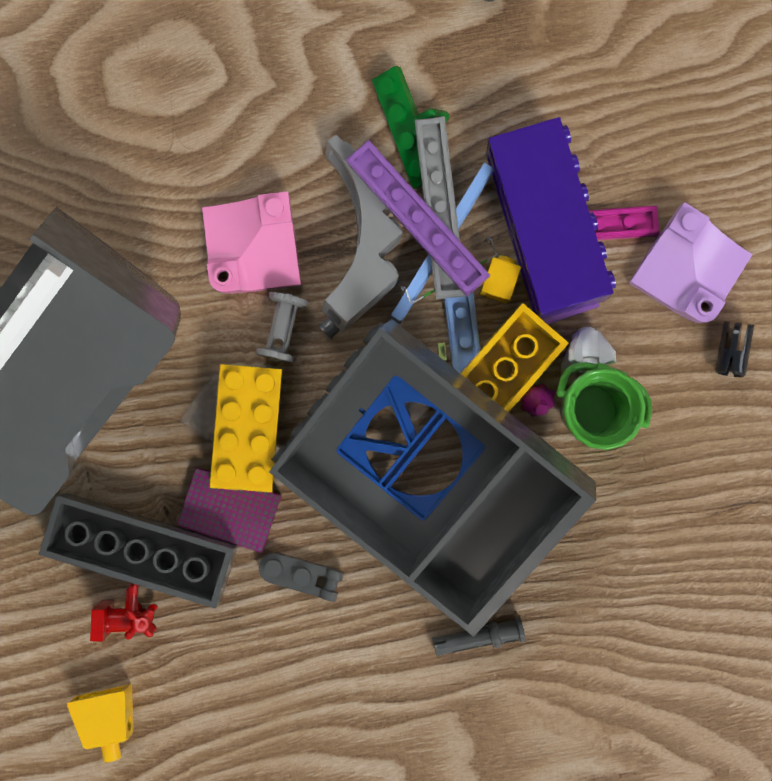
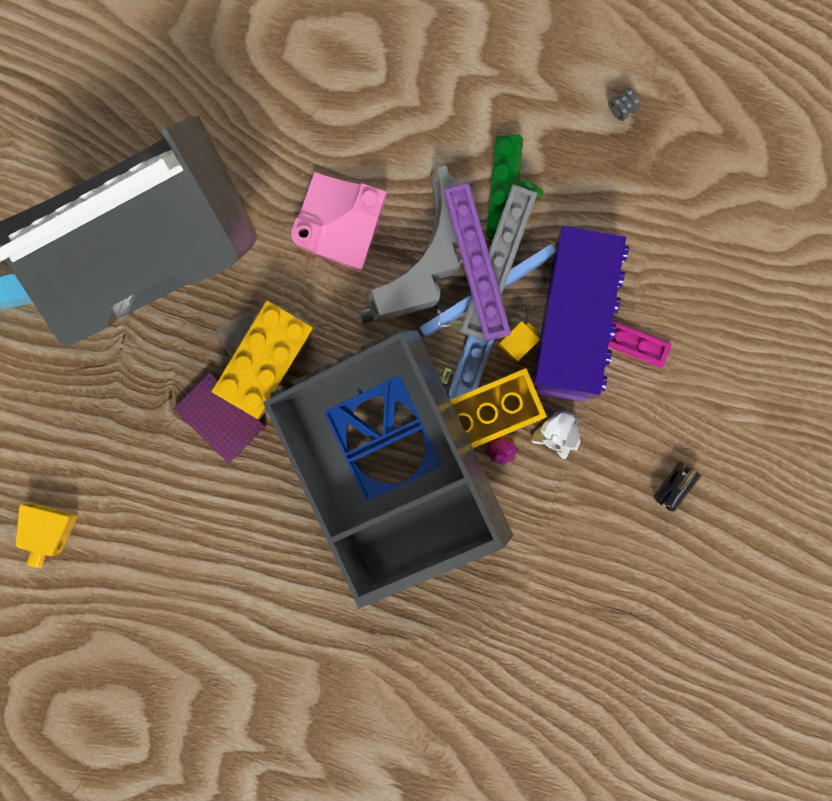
camera: 30 degrees right, 0 degrees up
dark grey brick [38,493,238,608] -> none
red piece [90,583,158,642] -> none
light grey hose [255,292,308,363] -> none
dark grey plate [259,552,344,602] -> none
dark grey pin [433,615,526,657] -> none
bright green piece [557,362,652,450] -> none
lavender slope [628,202,753,323] -> none

